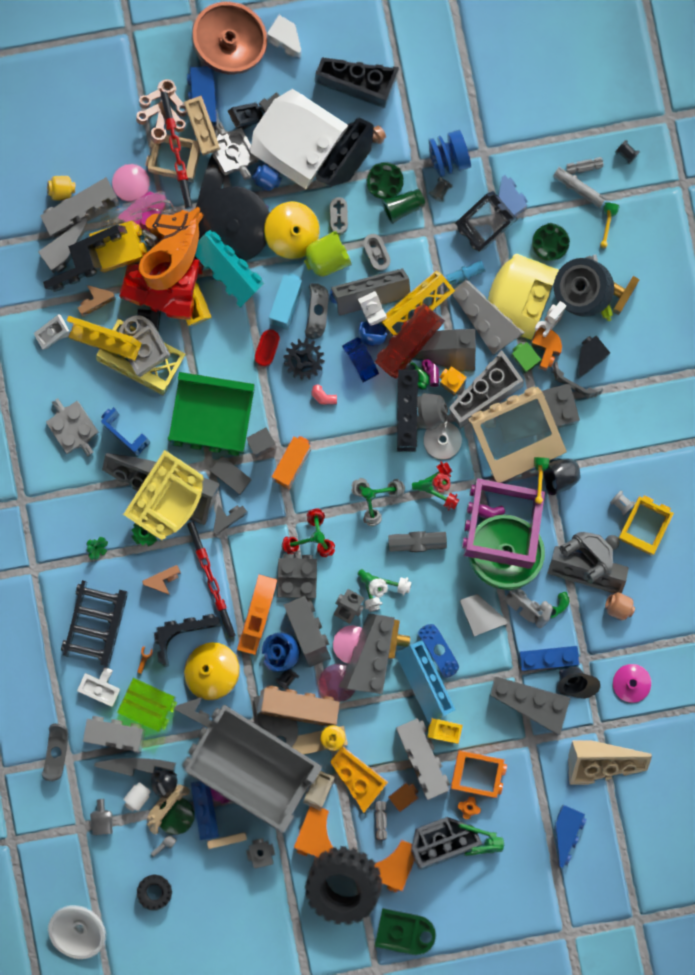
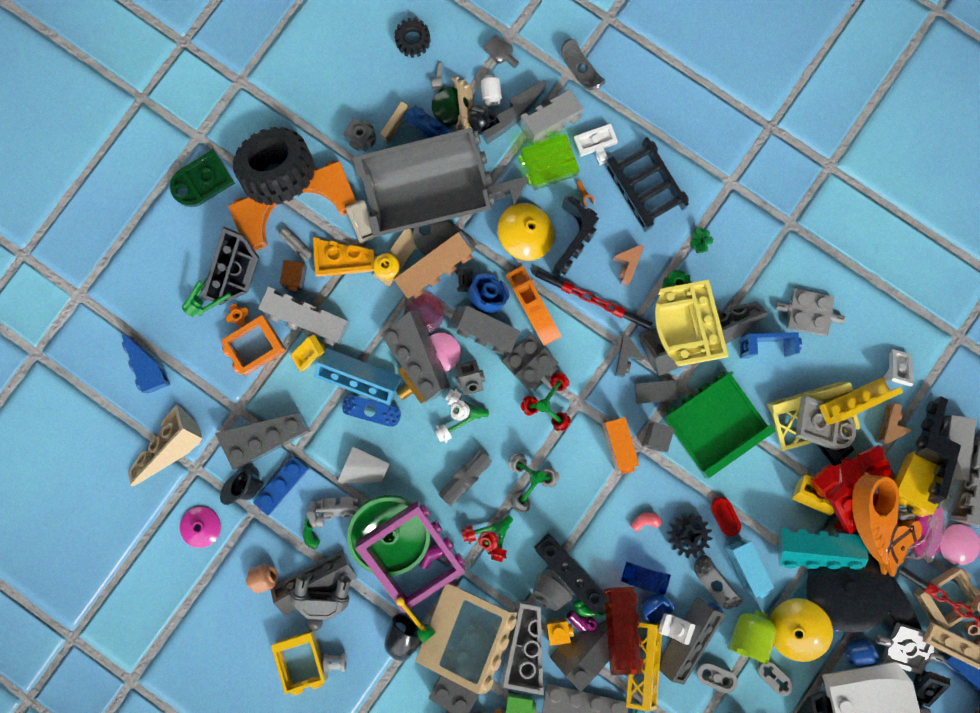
camera: 140 degrees right, 0 degrees up
white dish [424,422,462,459] -> none

